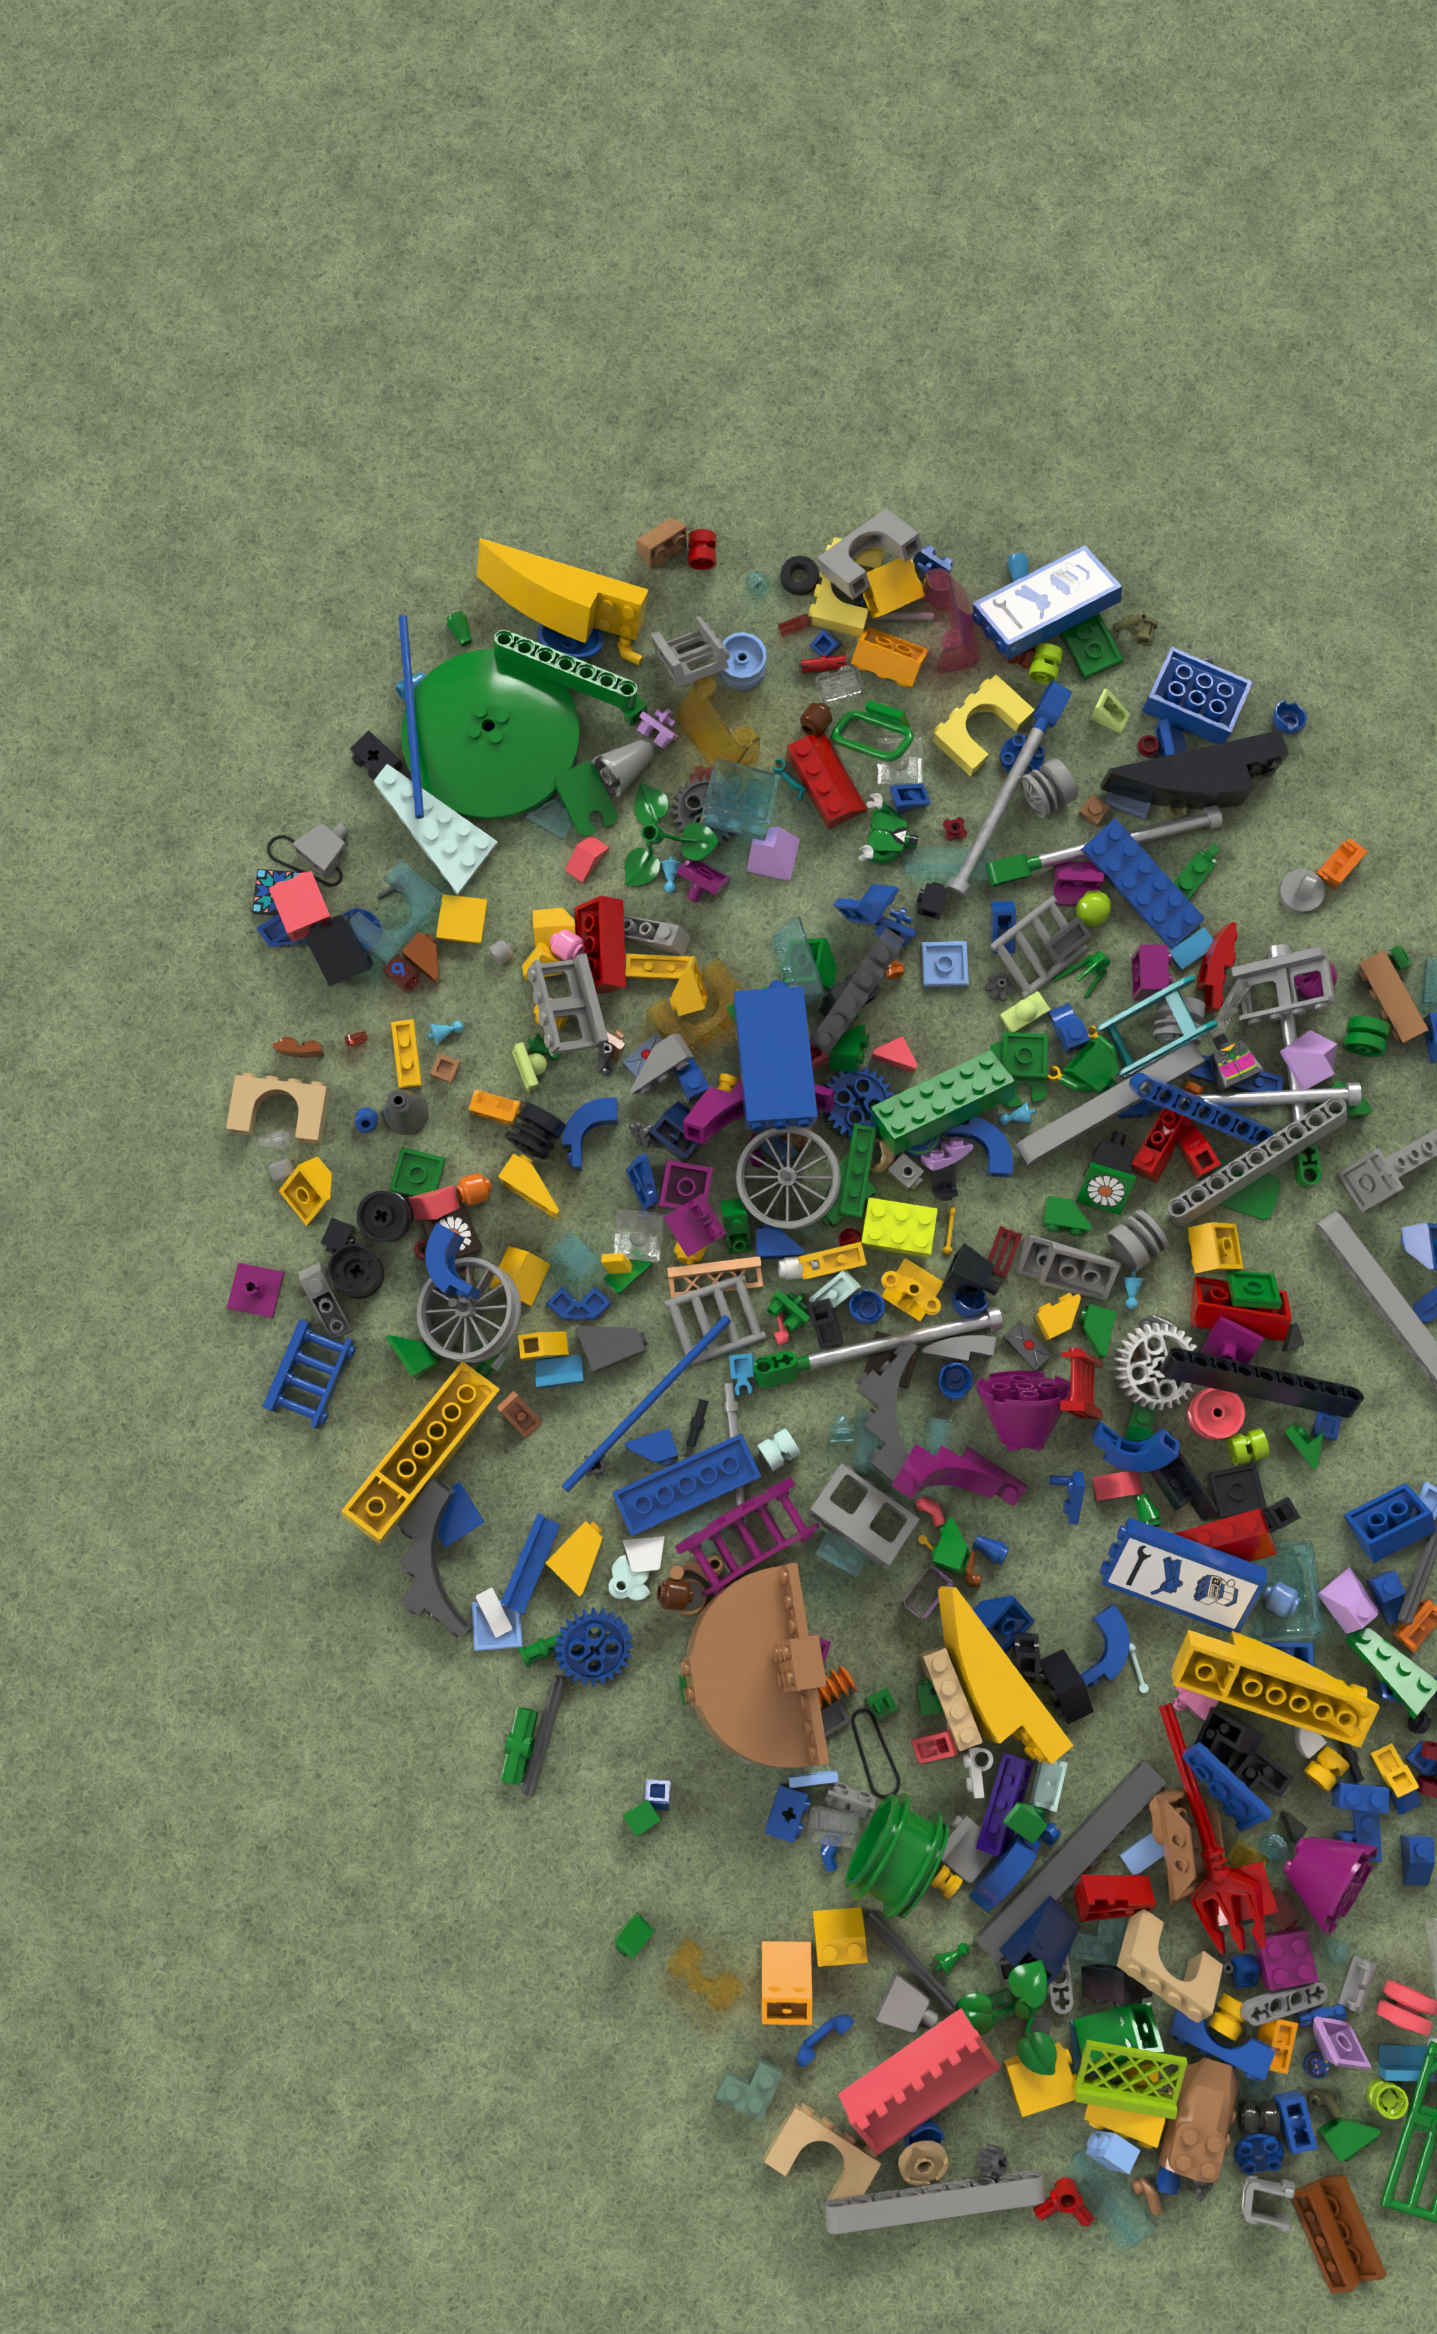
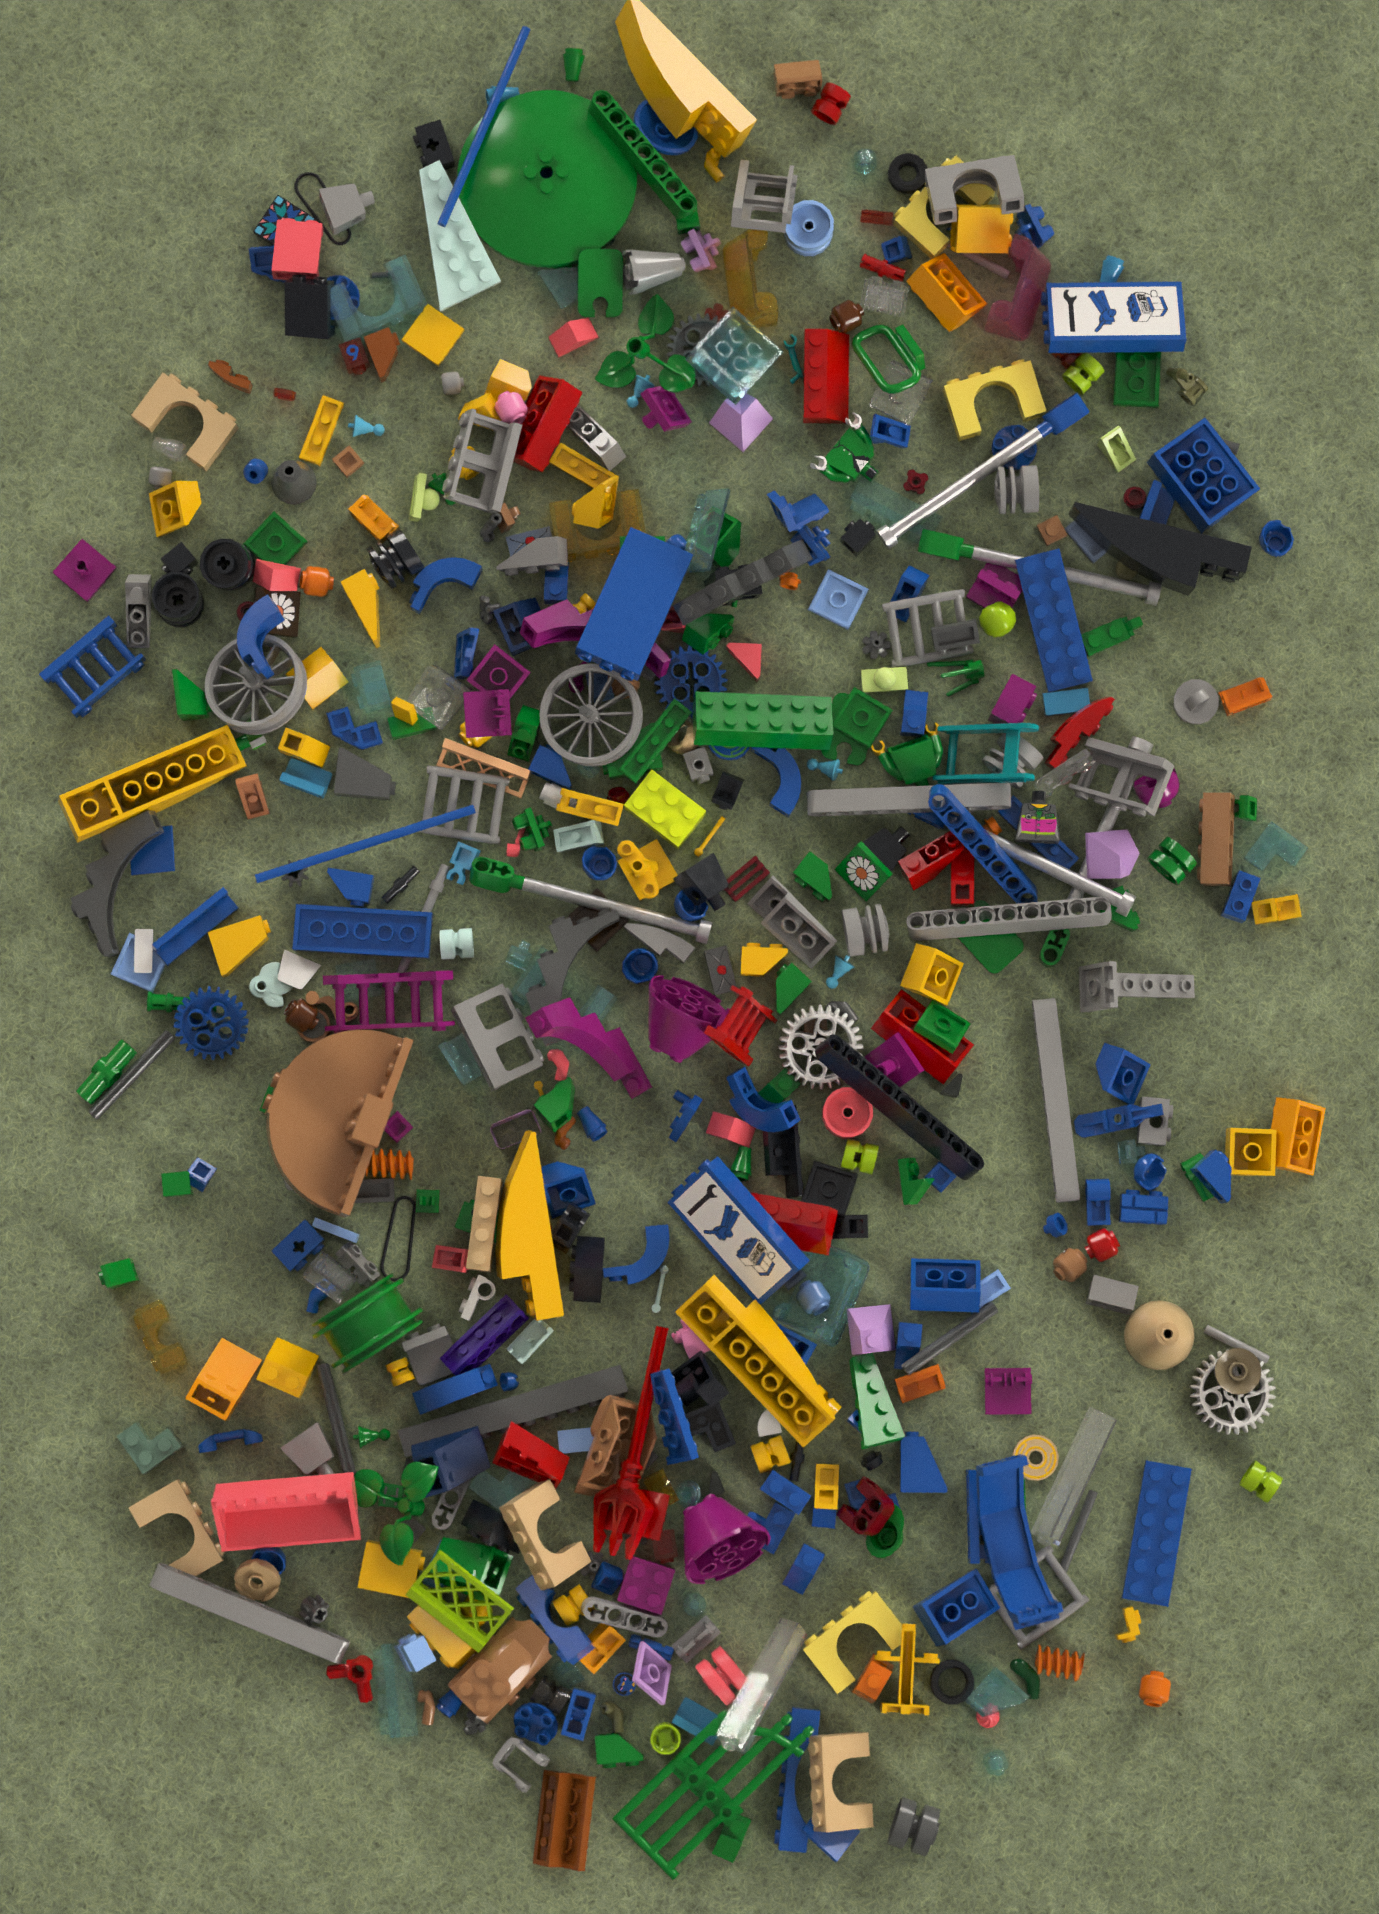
camera: 30 degrees right, 5 degrees up
black slope [807,1298,844,1349] -> none
lavender slope [921,1137,973,1171] -> none
green slope [1003,1802,1048,1843] -> none

